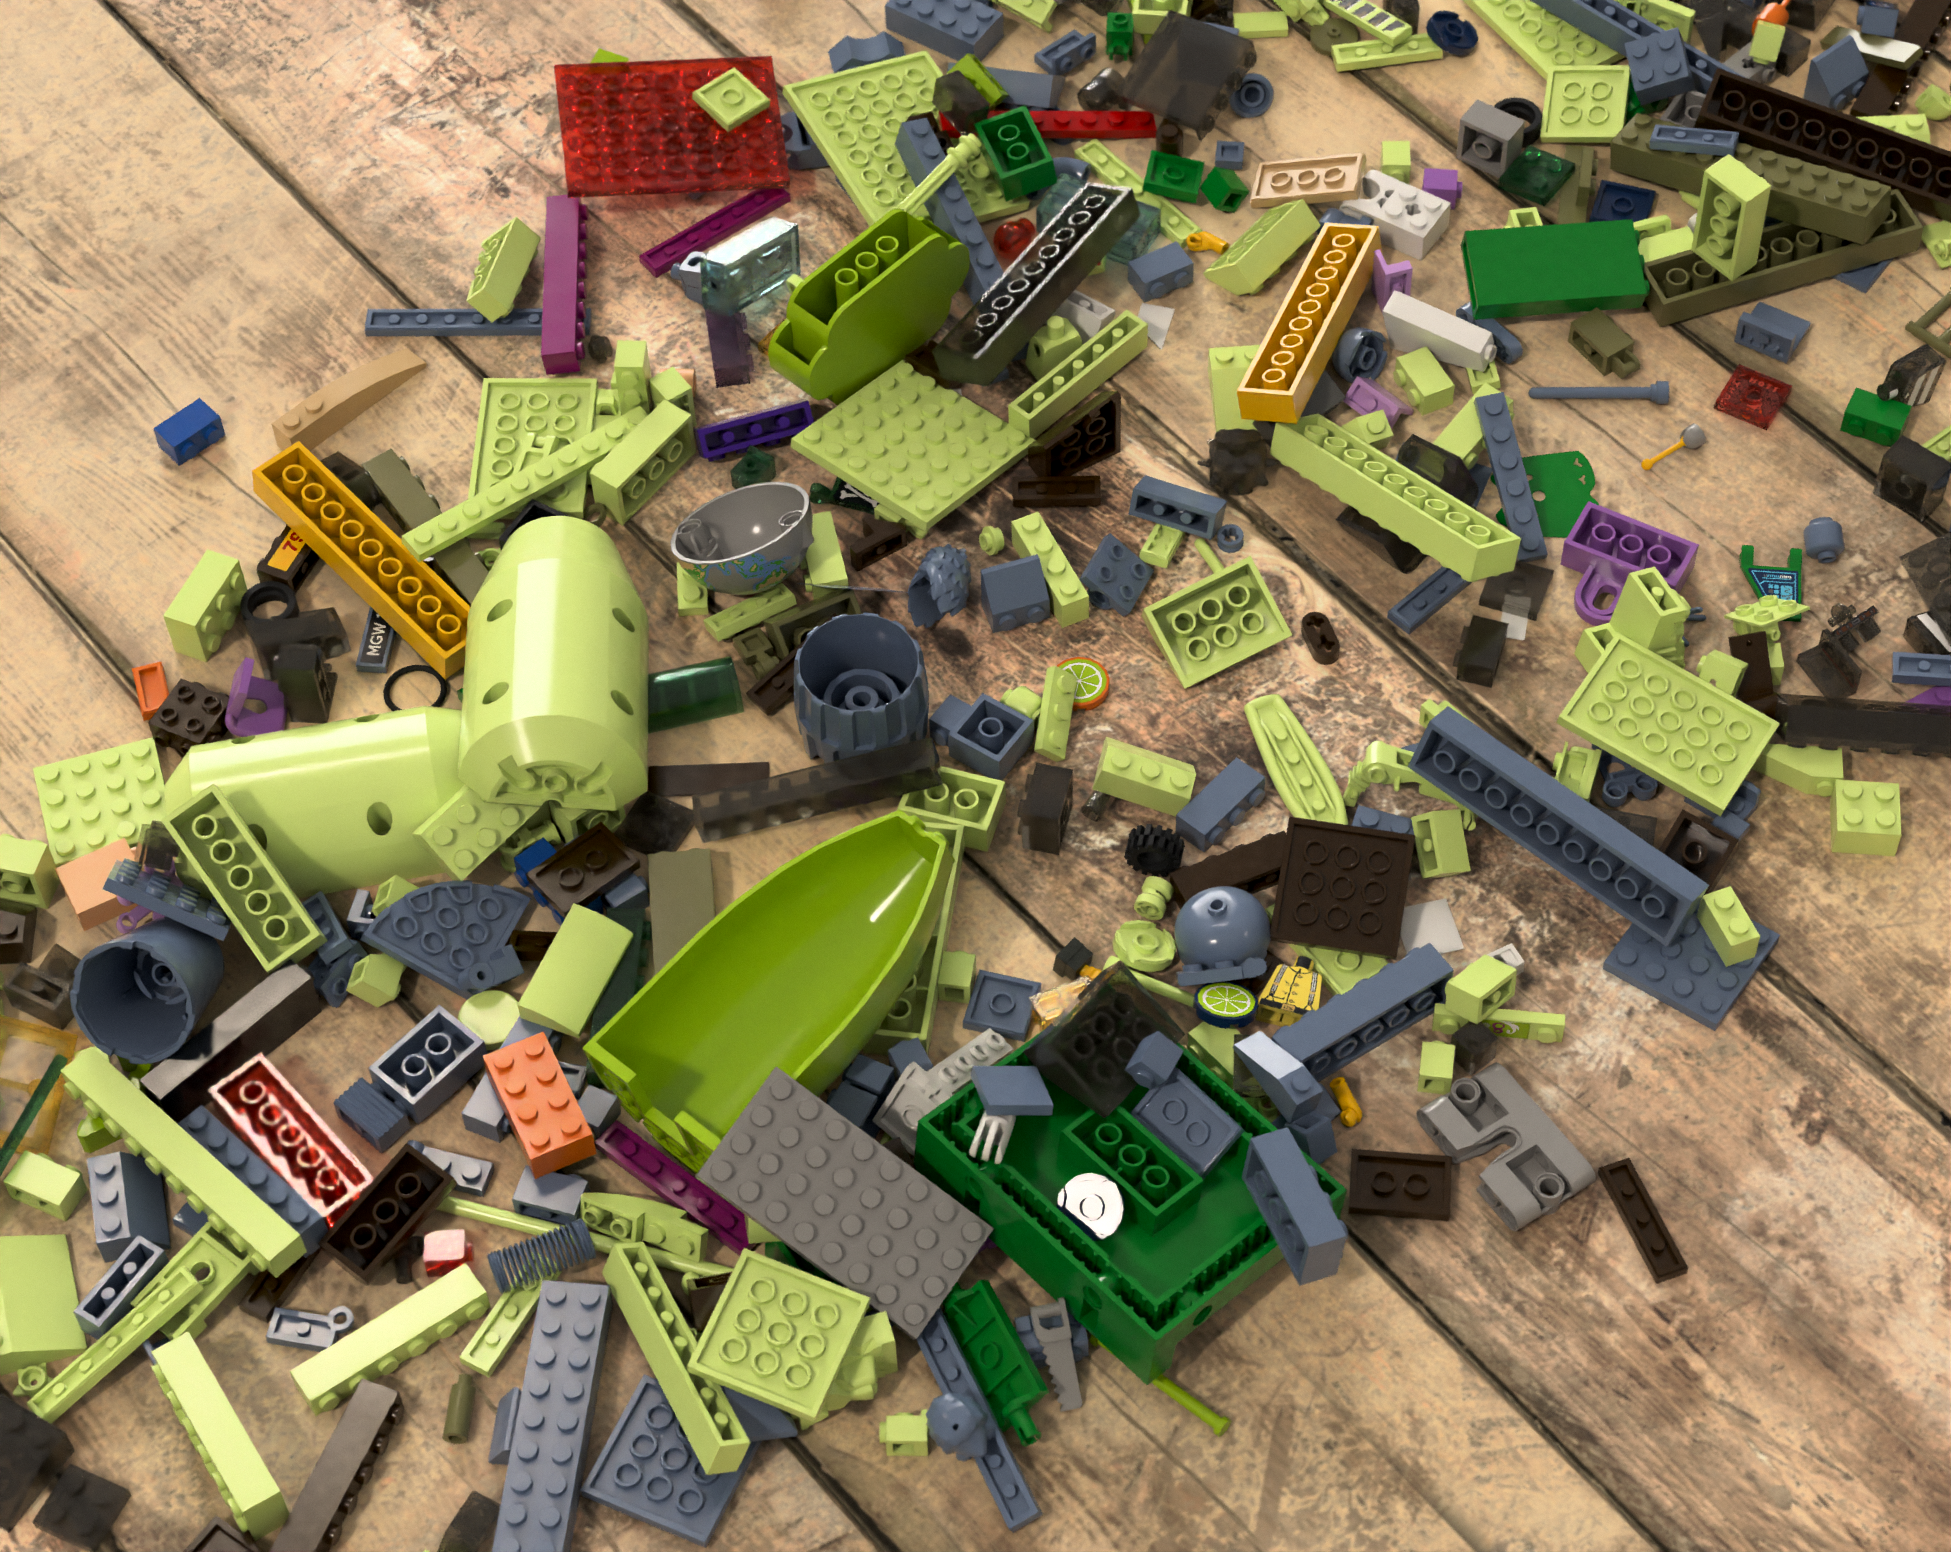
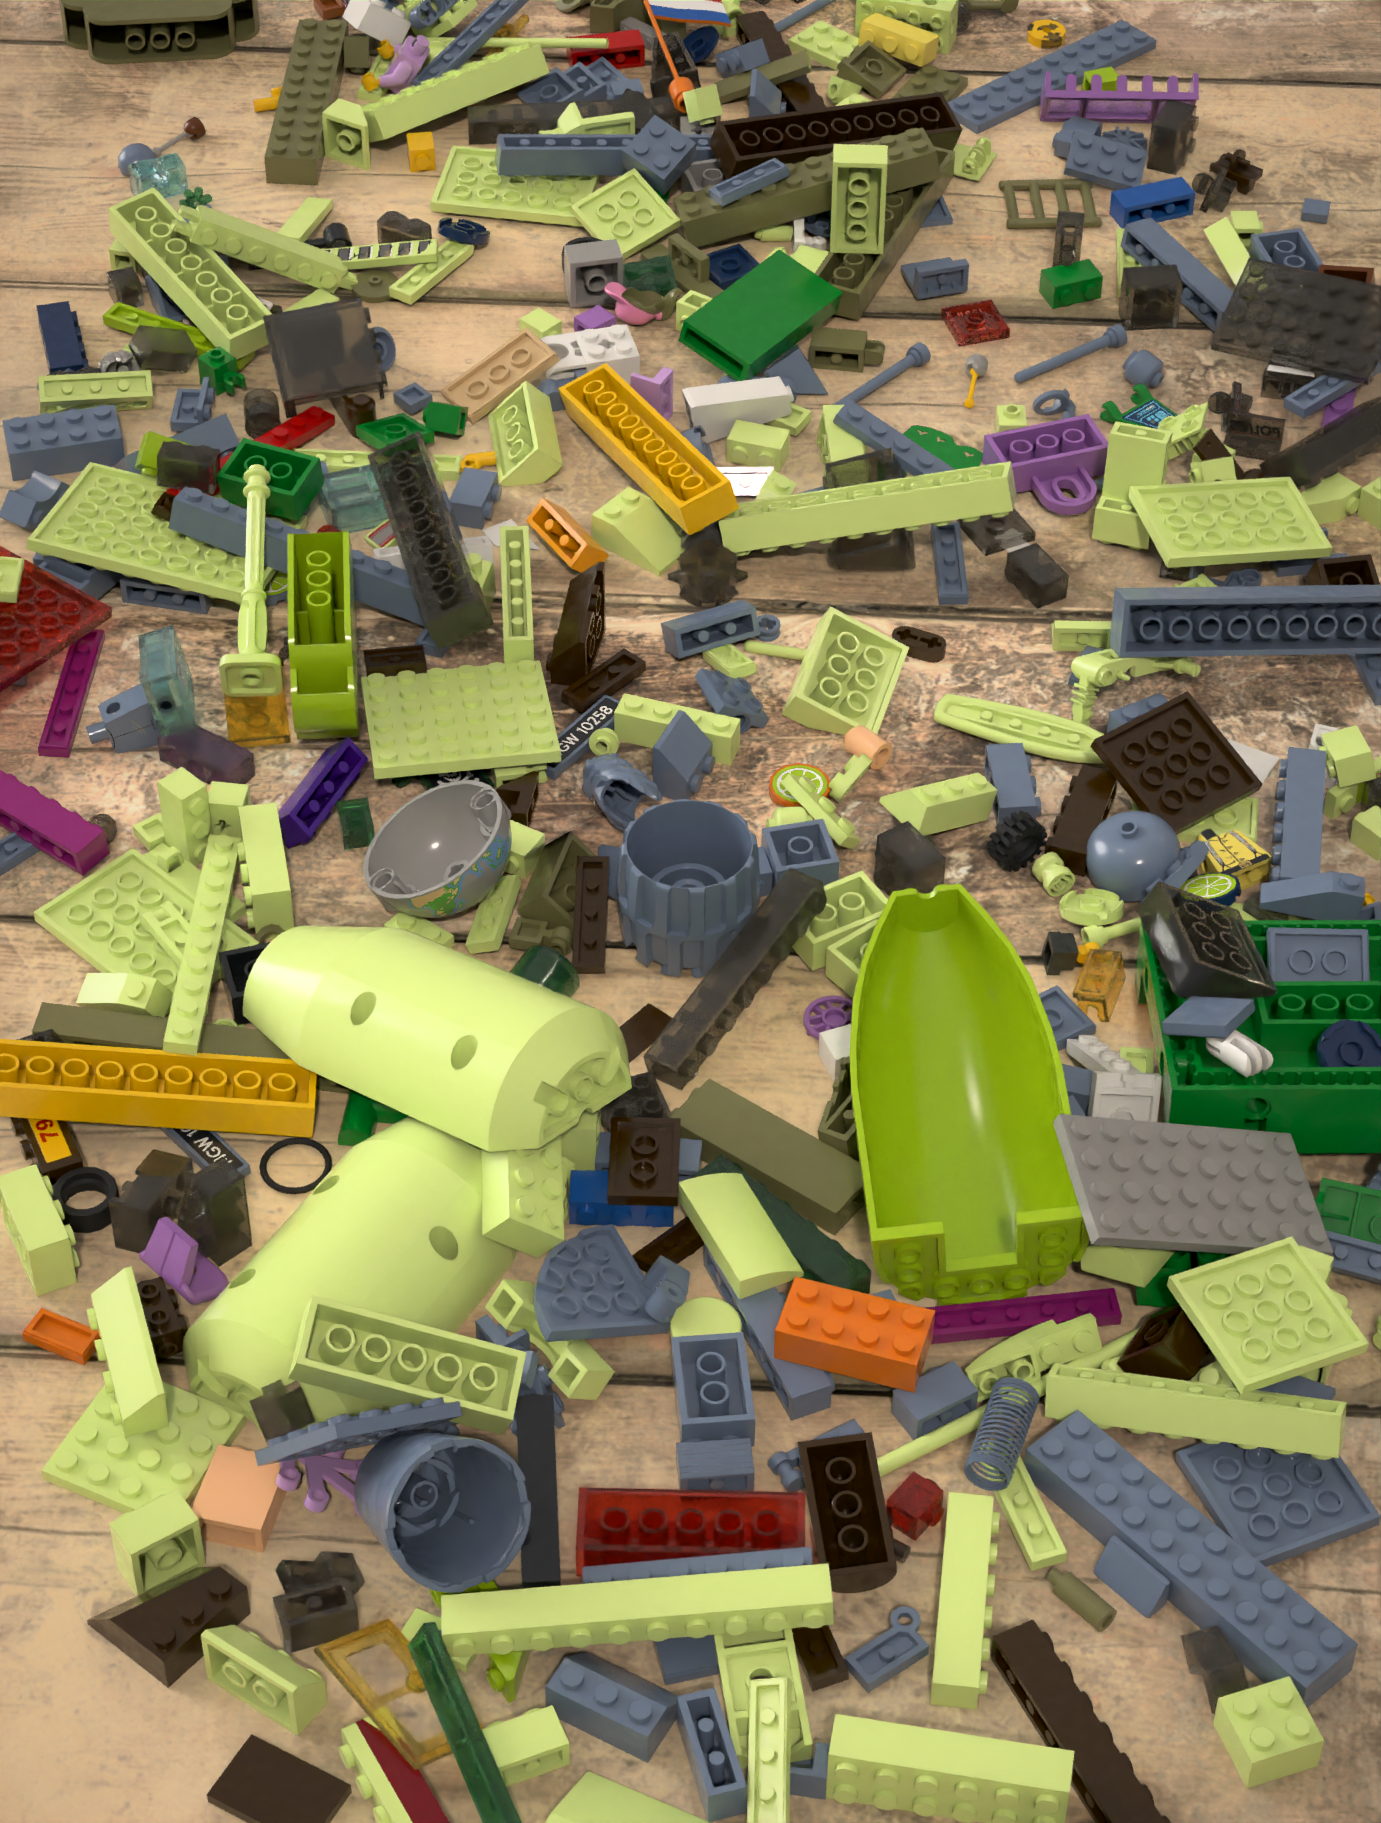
camera: 50 degrees left, 10 degrees down
sand blue brick [1125,1031,1183,1090] -> none
yellowish green brick [1411,809,1471,879] -> none
none -> yellowish green slope [76,973,174,1017]
none -> yellowish green slope [86,1266,169,1437]
none -> light orange brick [526,498,609,573]
none -> tile [538,695,620,780]
none -> hair [604,282,682,325]
none -> sand blue slope [763,344,829,395]
none -> yellowish green plate [828,753,873,803]
none -> light nougat brick [844,725,892,770]
none -> yellowish green brick [995,404,1027,433]
none -> sand blue piece [1014,324,1128,383]
none -> sand blue piece [1032,388,1076,419]

